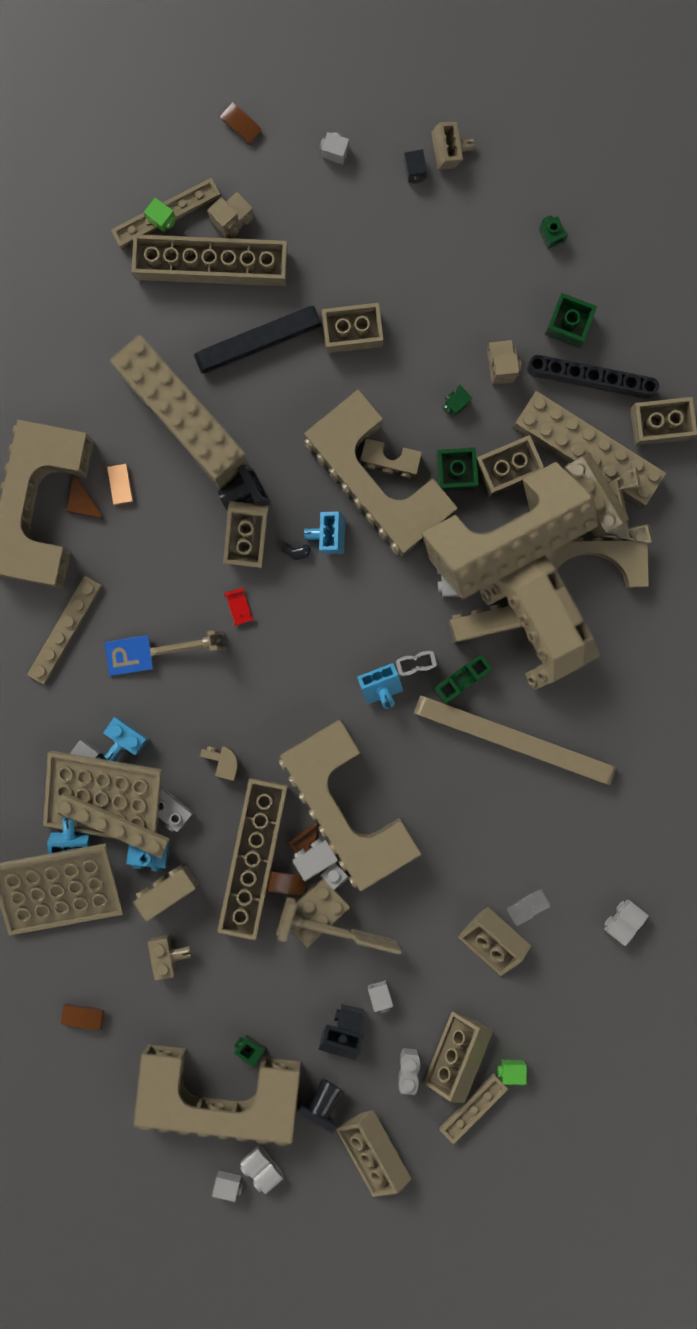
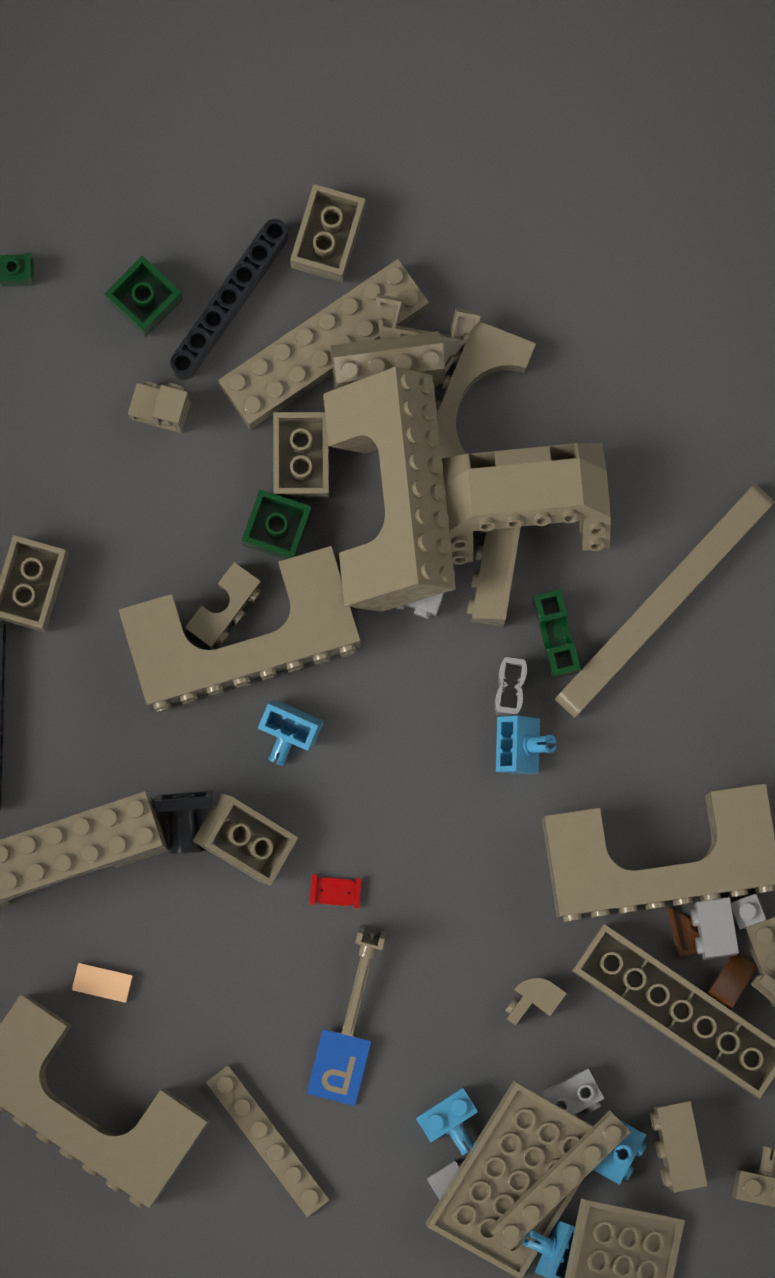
camera: 70 degrees left, 5 degrees down
reddish brown tile [66,477,103,519] -> none
black arm [282,543,311,560] -> none
dark green brick [442,384,473,417] -> none

